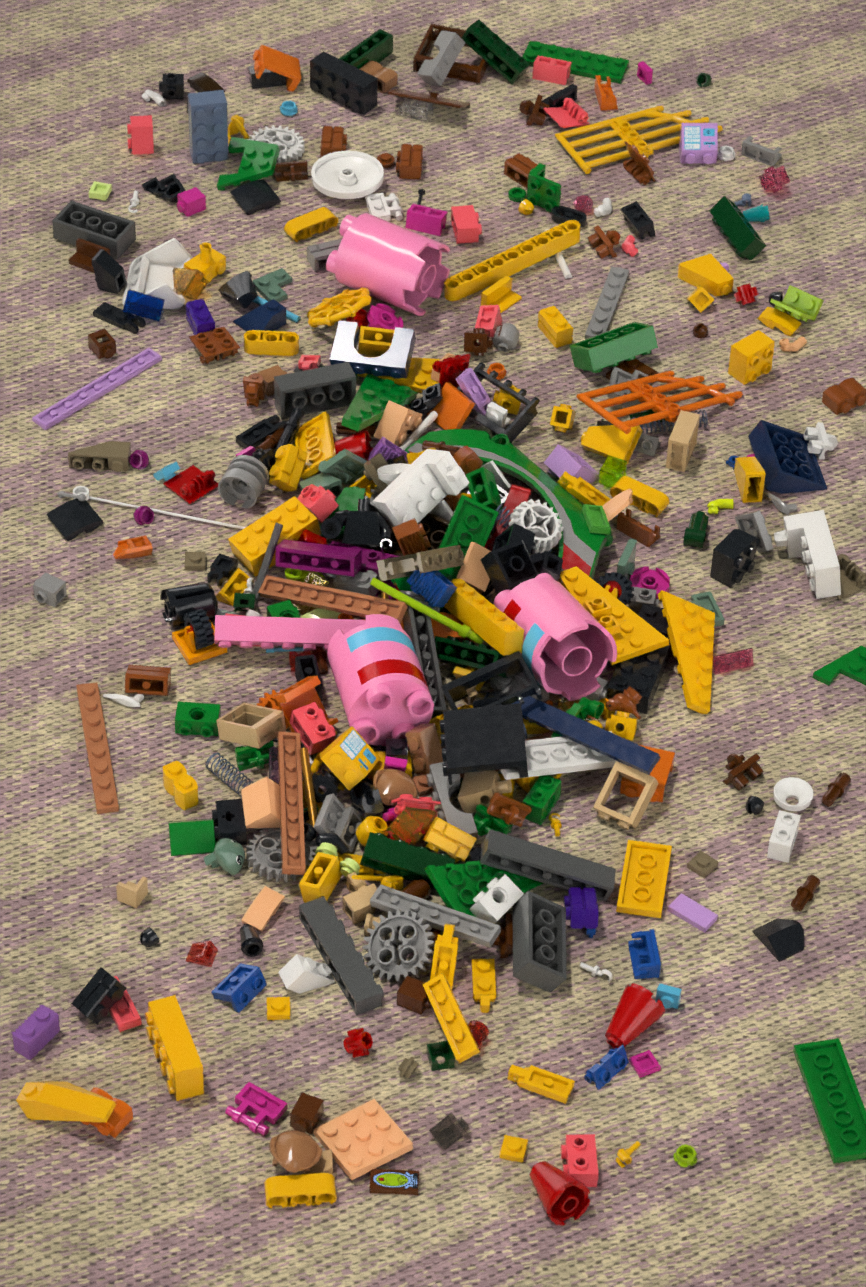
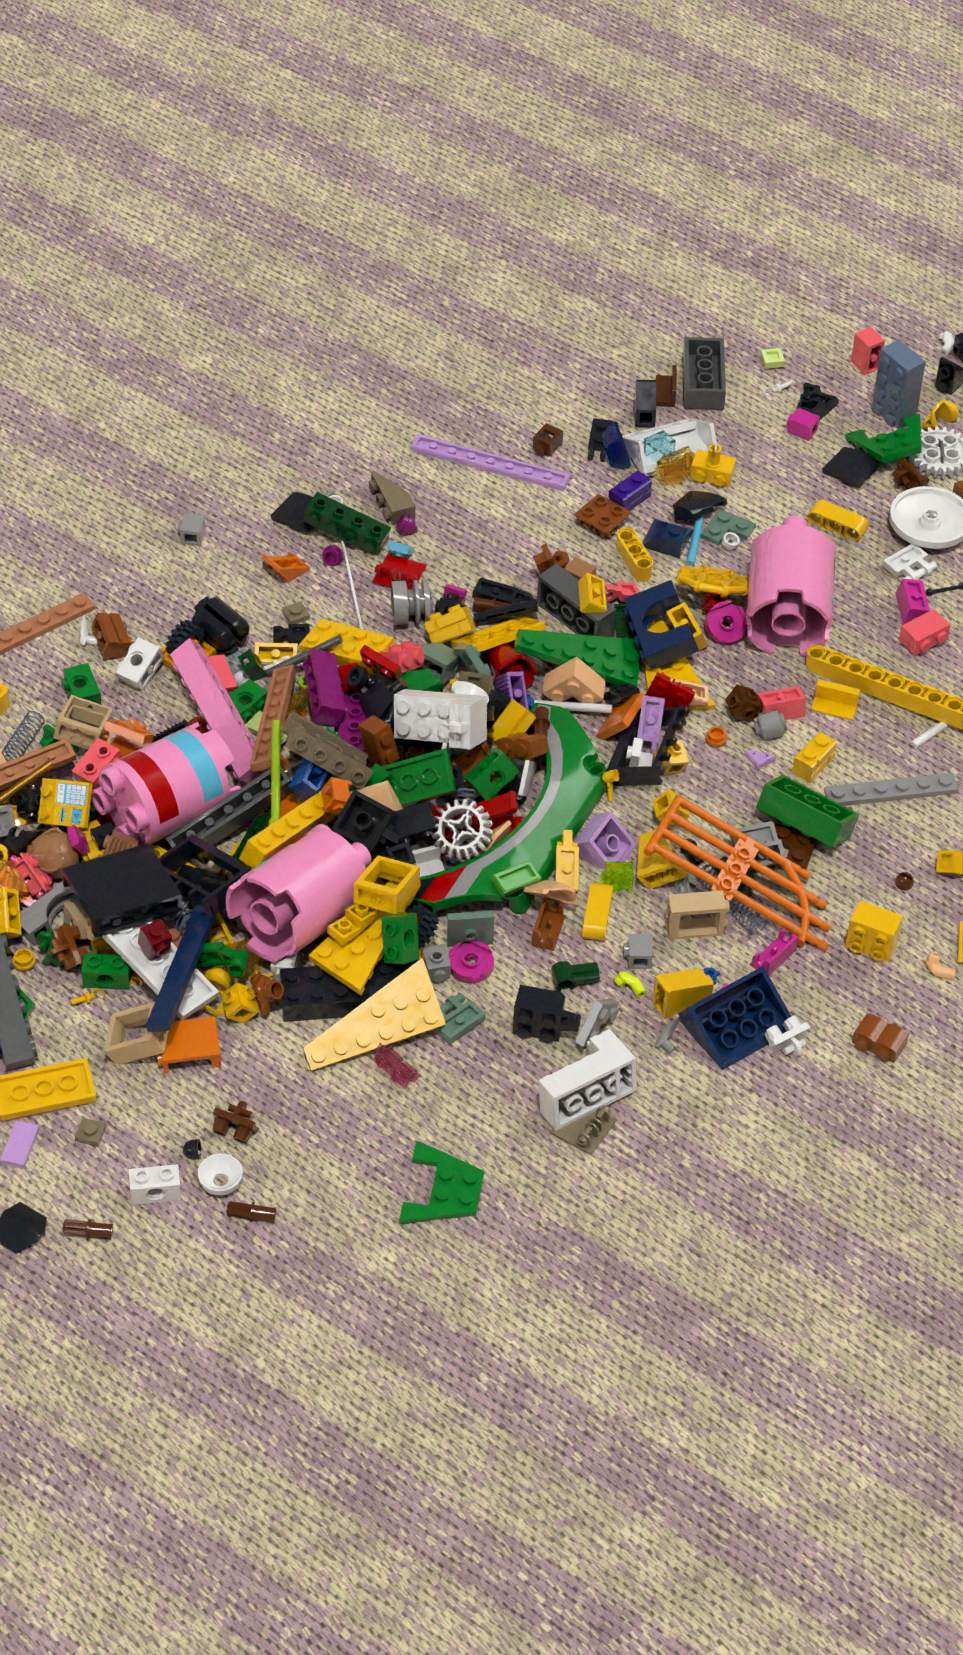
camera: 65 degrees right, 5 degrees up
none -> white brick [116,637,165,691]
none -> dark red brick [138,919,172,961]
none -> dark green brick [303,492,391,556]
none -> orange brick [321,777,352,816]
none -> yellow window [354,855,420,914]
none -> red plate [359,644,403,680]
none -> green brick [382,912,419,964]
none -> yellow slope [578,572,607,613]
none -> yellow hand [602,769,619,801]
none -> light grey brick [623,933,653,969]
none -> clear light blue panel [643,430,676,459]
none -> white hinge [722,532,740,551]
none -> lavender tile [745,750,776,770]
none -> dark pink hinge [750,929,798,976]

